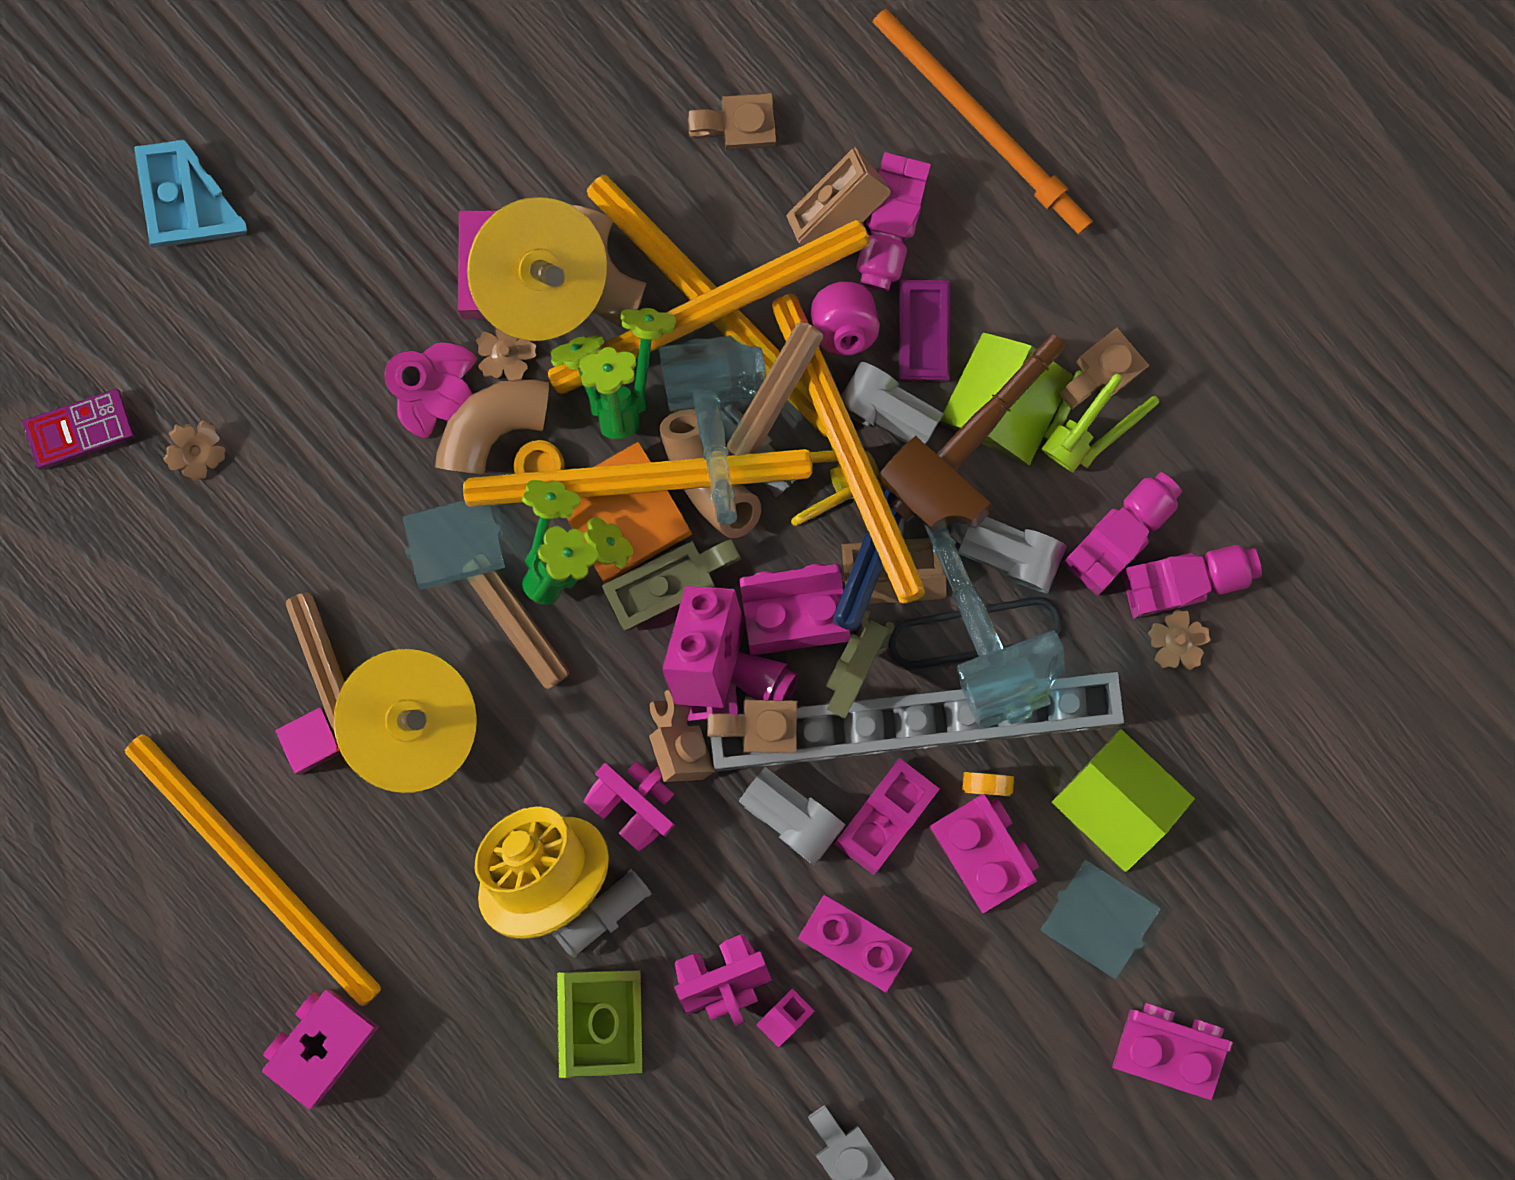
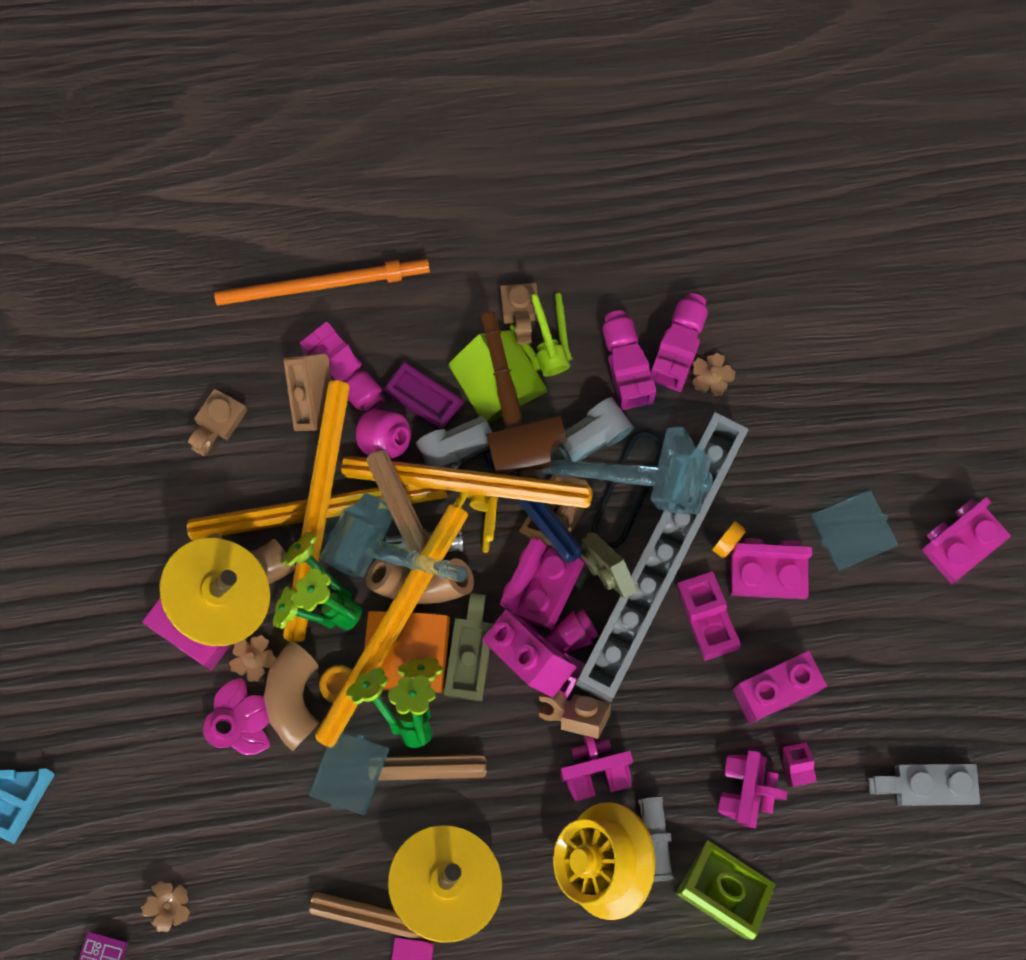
camera: 60 degrees left, 10 degrees down
medium nougat plate [707,700,797,754] -> none
light grey piece [739,767,846,866] -> none
lime slope [1051,729,1195,872] -> none

